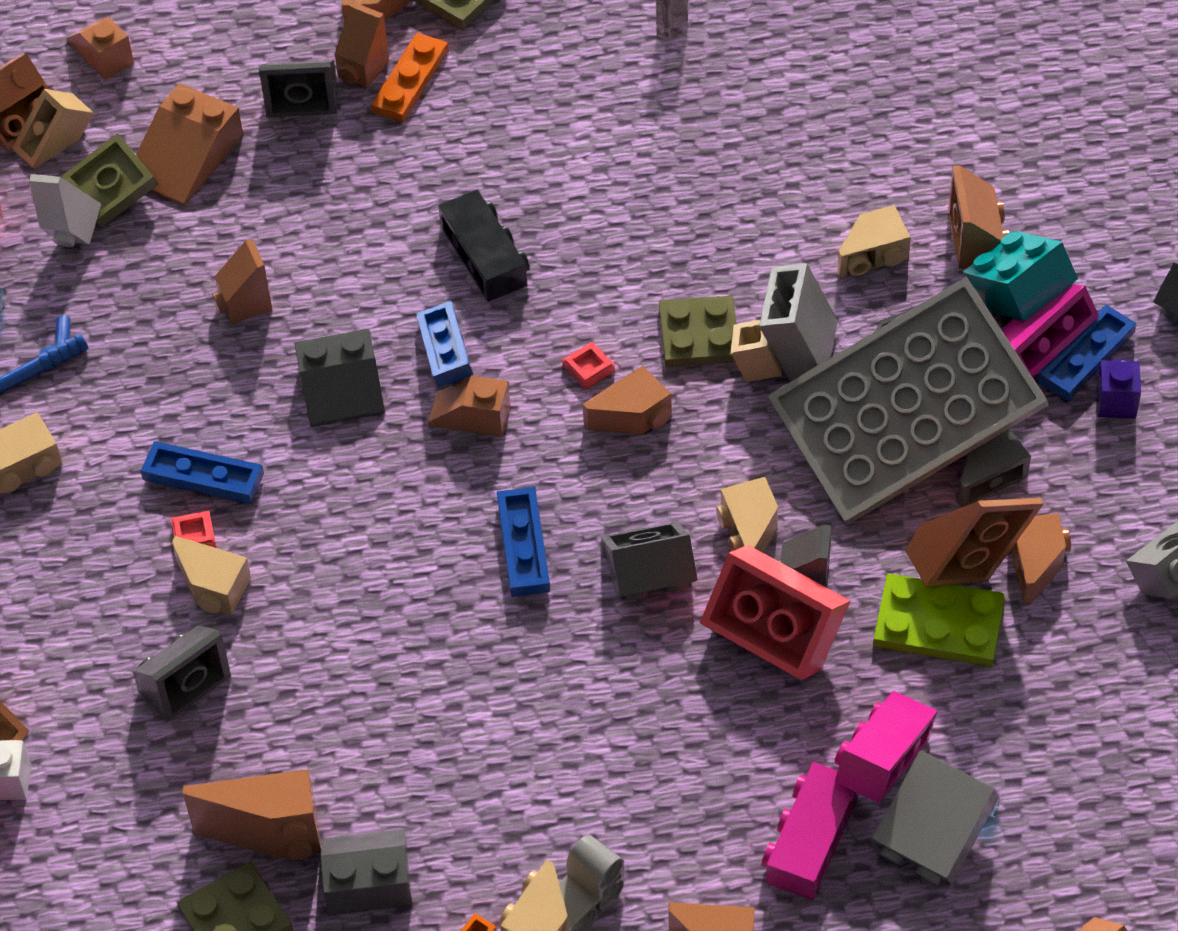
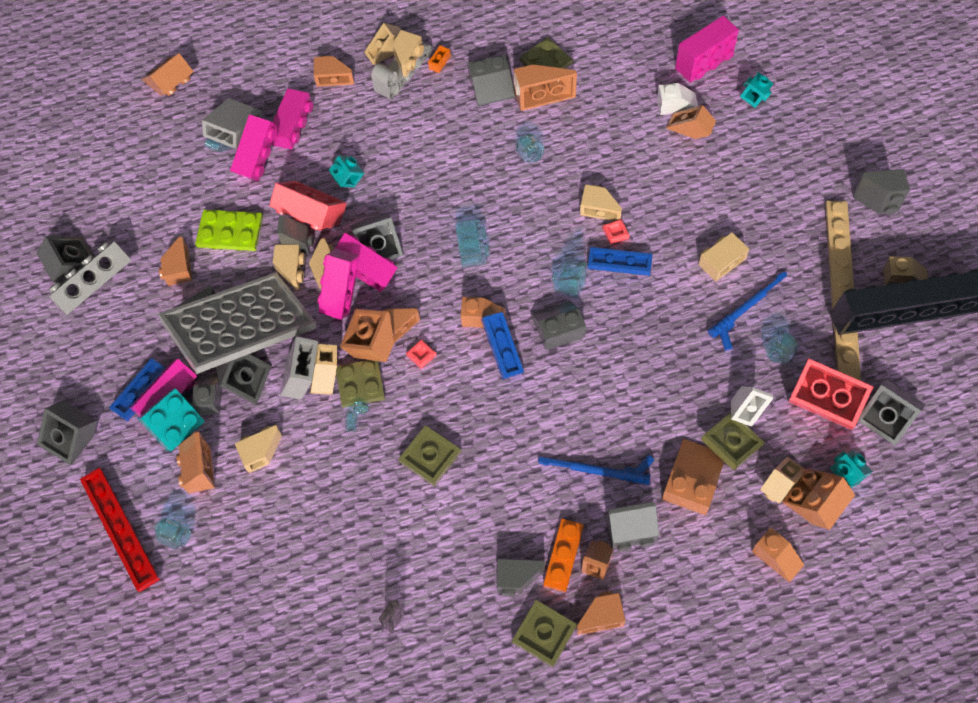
camera: 175 degrees right, 10 degrees up
dark grey slope [133,626,231,722] -> none
nougat slope [212,239,273,324] -> none
black brick [438,189,530,302] -> none
blue plate [497,487,550,597] -> none
nougat slope [905,498,1044,586] -> none
dark purple brick [1096,359,1141,418] -> none
none -> red plate [80,467,160,592]
none -> clear light blue head [155,515,191,549]
none -> tan slope [273,244,306,290]
none -> brick [318,248,359,320]
none -> teal brick [329,155,364,188]
none -> dark pink brick [334,233,398,292]
none -> nougat slope [340,309,394,362]
none -> clear light blue arm [345,401,368,432]
none -> olive plate [398,425,461,487]
none -> clear light blue brick [455,220,490,268]
none -> dark grey slope [496,559,545,597]
none -> clear light blue head [516,133,545,163]
none -> blue piece [538,455,654,485]
none -> clear light blue slope [552,262,587,300]

